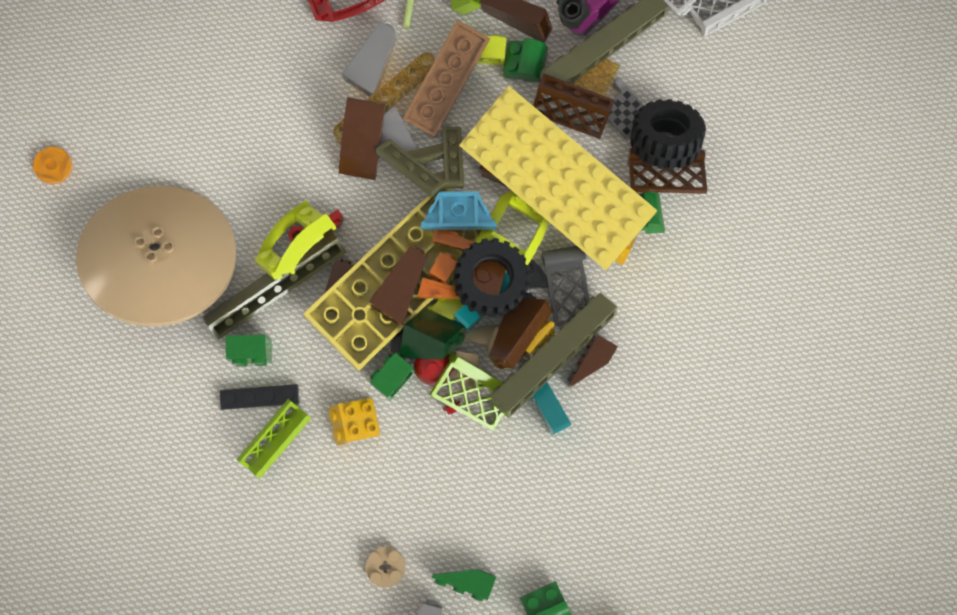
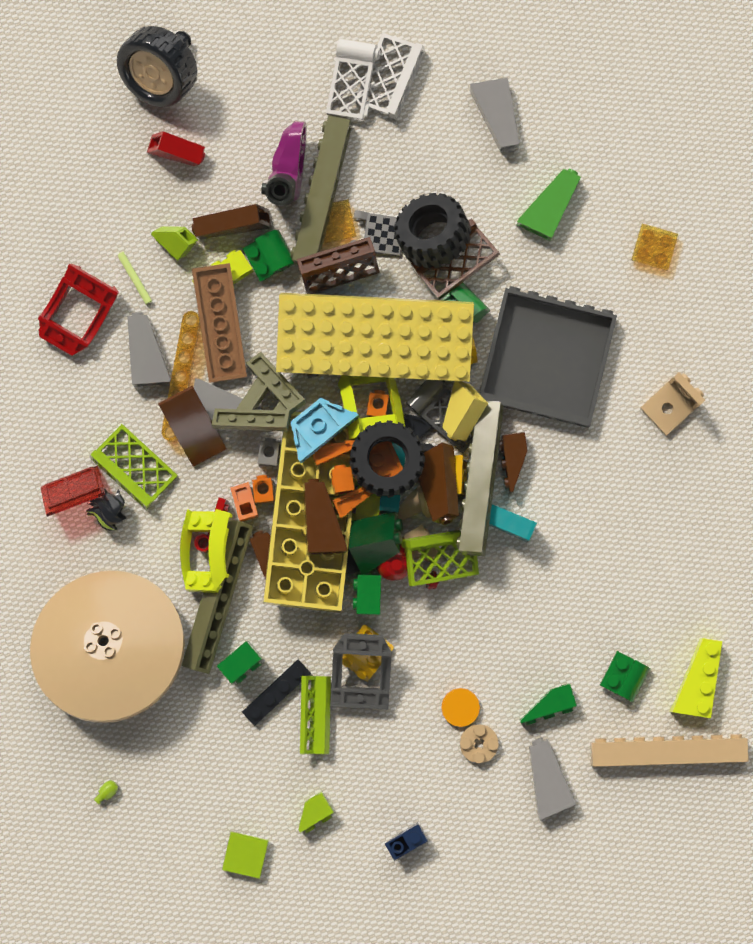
camera: 30 degrees left, 5 degrees up
none -> clear red piece [40,465,105,517]
none -> black hair [86,489,126,531]
none -> lime fence [90,424,178,510]
none -> lime cylinder [94,780,118,804]
none -> lime tile [222,831,269,879]
none -> orange brick [230,482,259,522]
none -> orange brick [252,475,275,504]
none -> light grey brick [257,438,280,467]
none -> lime slope [298,792,334,833]
none -> dark grey wedge [330,633,392,710]
none -> orange brick [366,390,389,417]
none -> dark blue slope [384,822,428,861]
none -> light orange tile [441,688,480,727]
none -> light yellow slope [442,381,488,441]
none -> light grey slope [470,78,519,153]
none -> dark grey panel [479,286,617,428]
none -> bright green slope [516,169,581,241]
none -> clear yellow tile [631,223,678,271]
none -> tan bracket [640,372,705,436]

